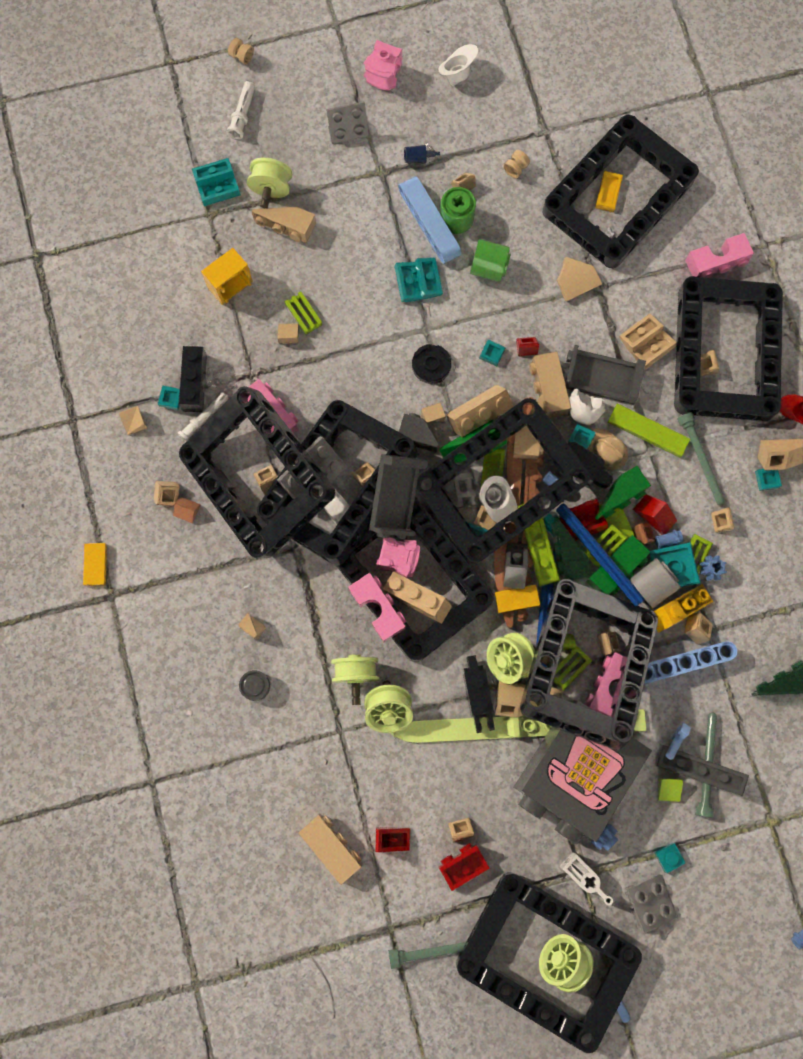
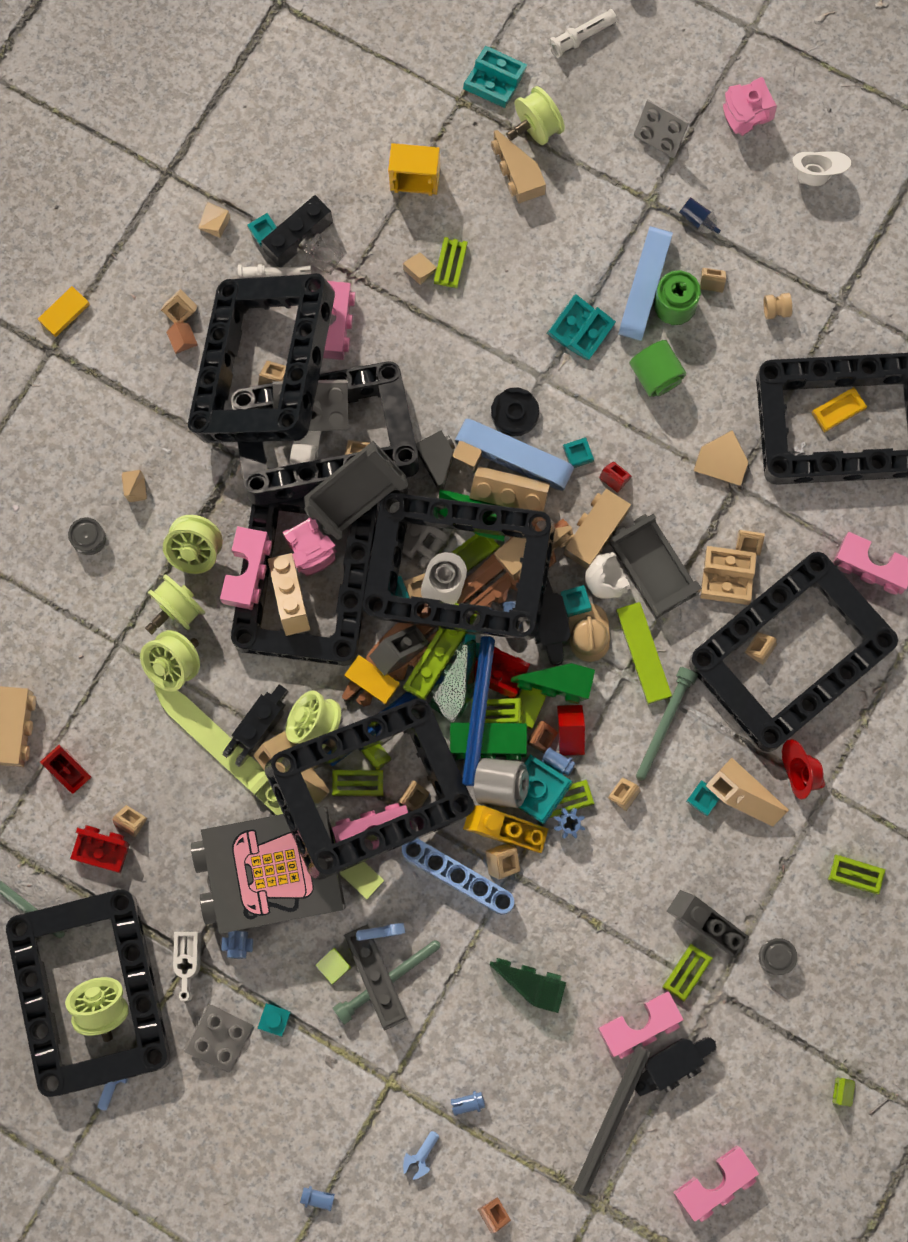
camera: 50 degrees right, 0 degrees up
none -> yellowish green wheel [163,515,223,574]
none -> light blue beam [455,419,574,491]
none -> tan slope [736,530,765,556]

